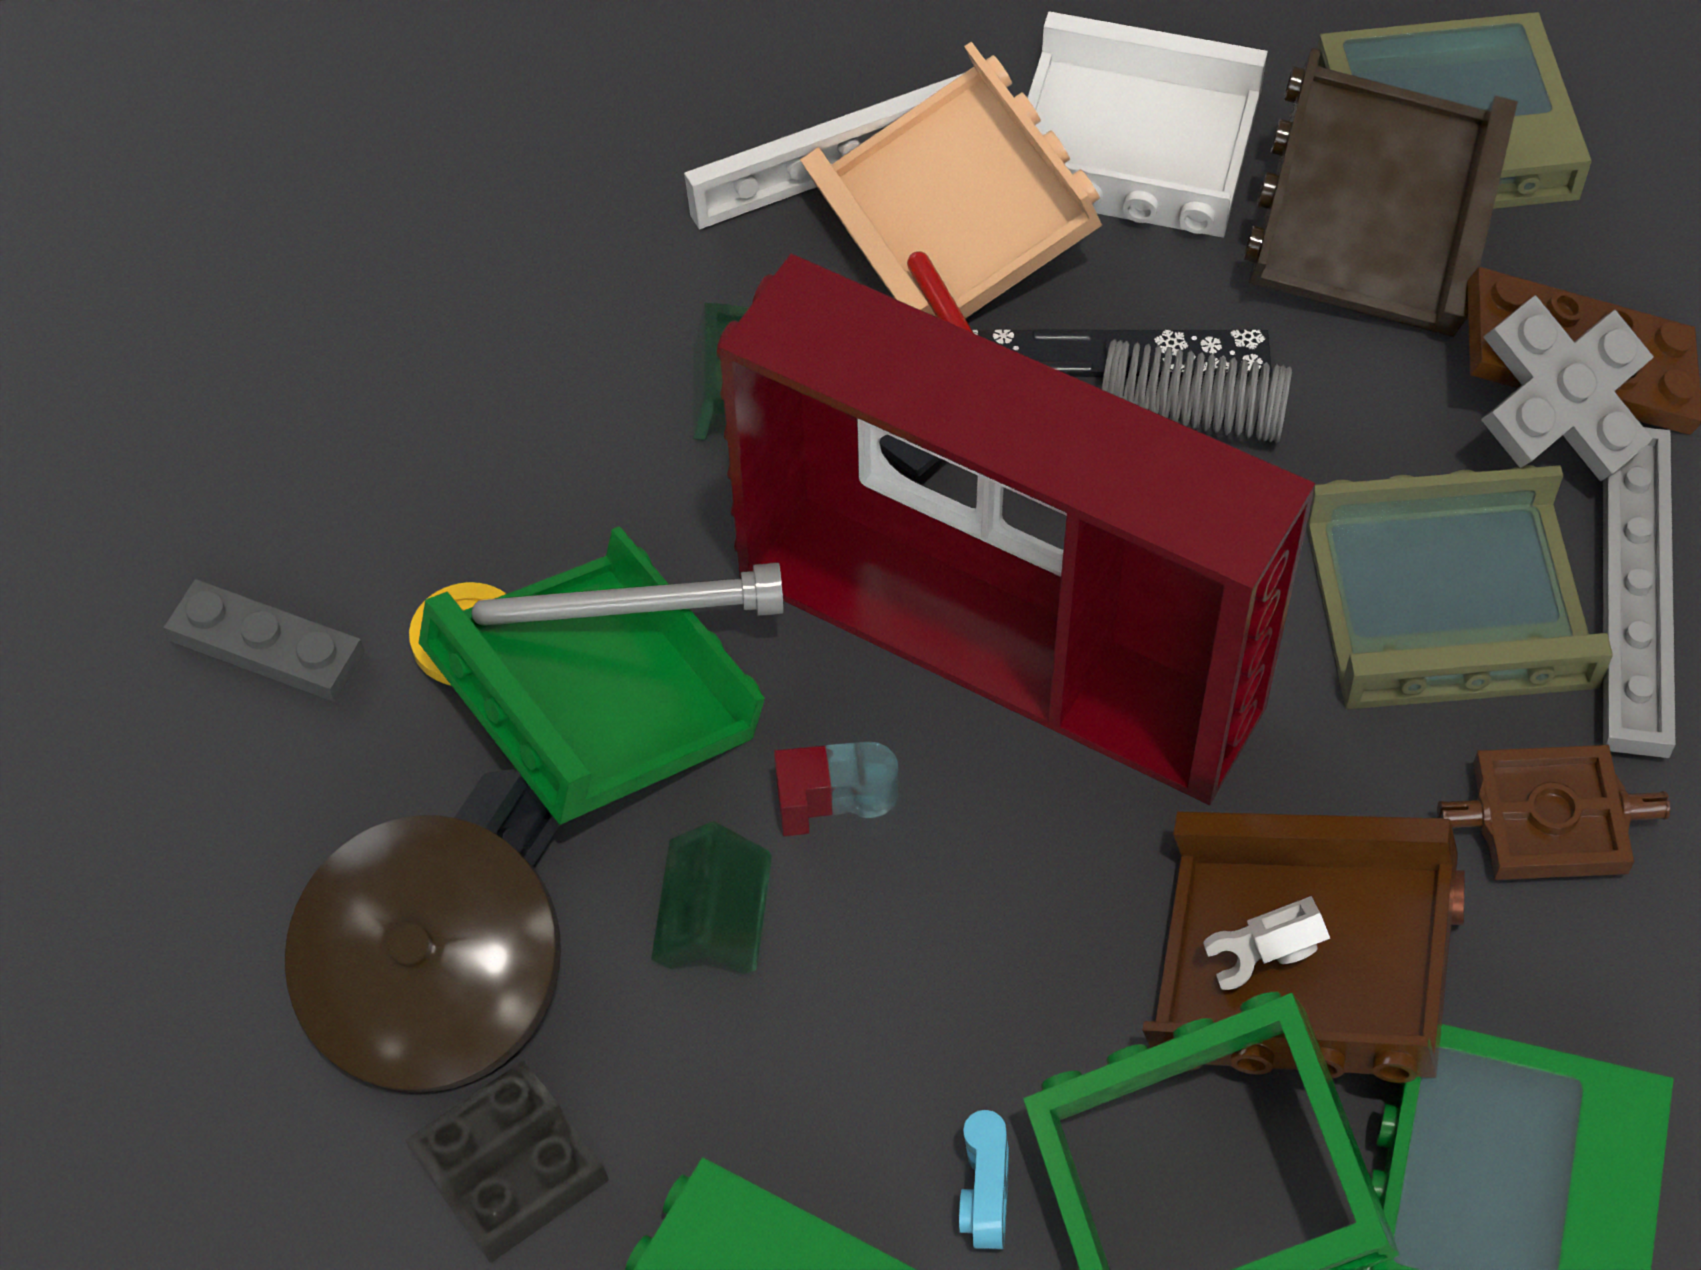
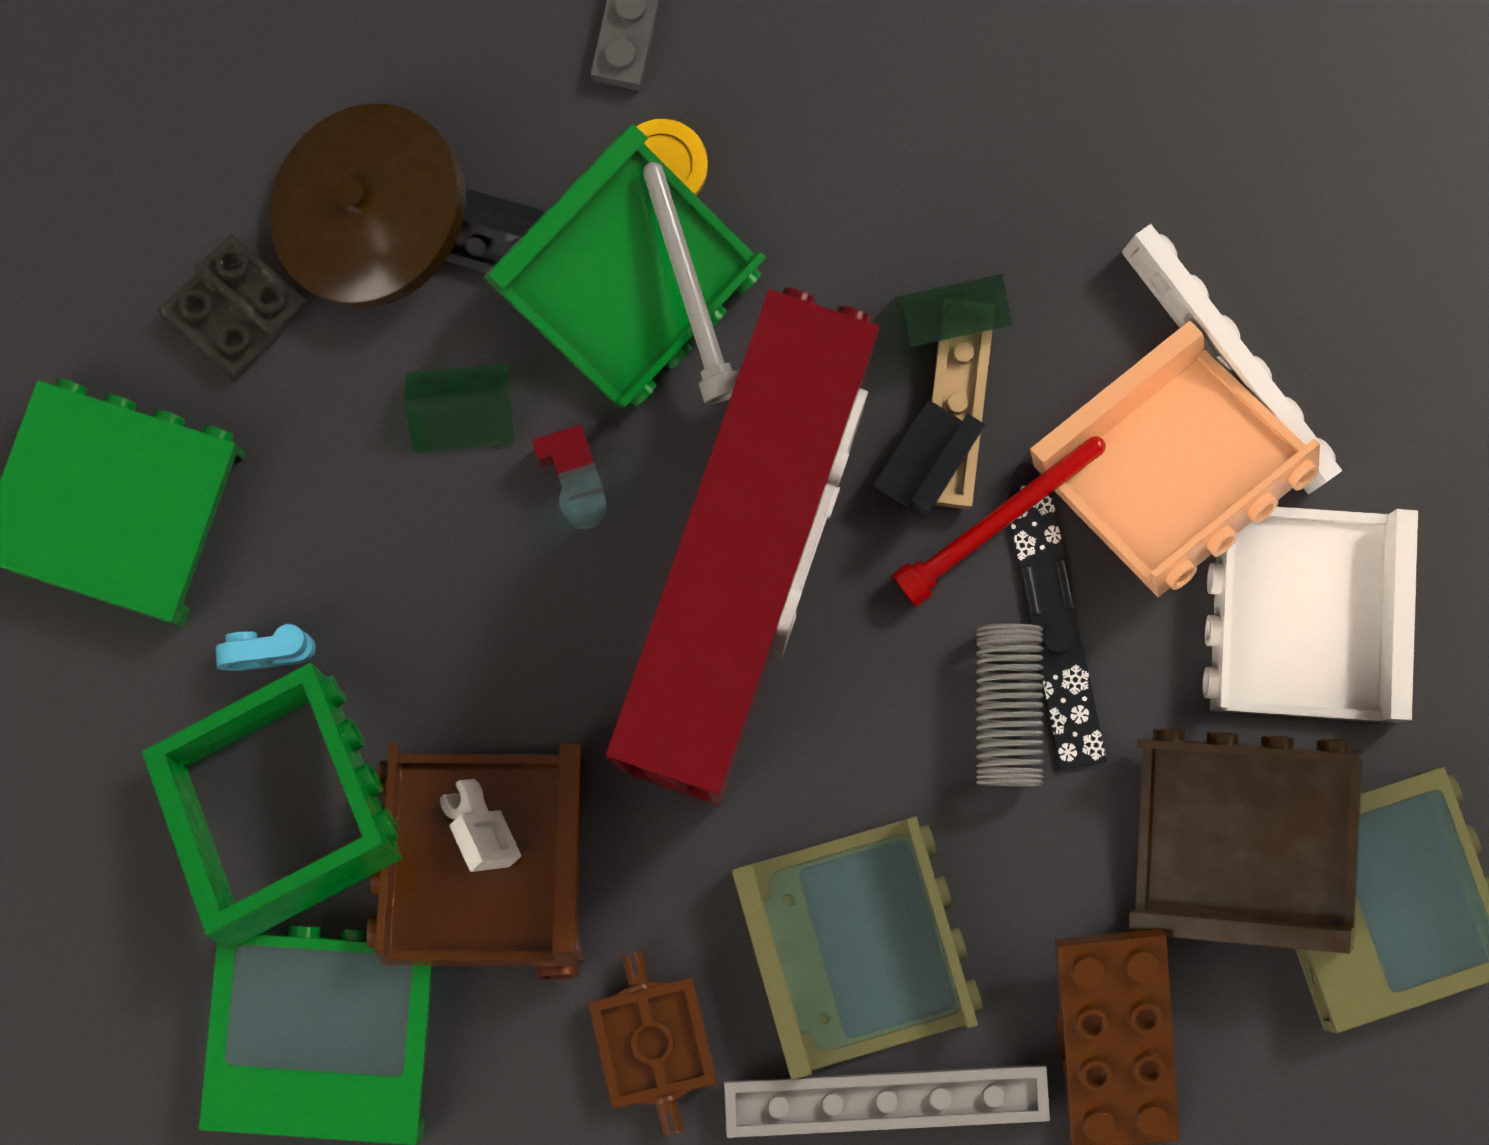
camera: 75 degrees right, 25 degrees up
light grey plate [1481,295,1654,481] -> none

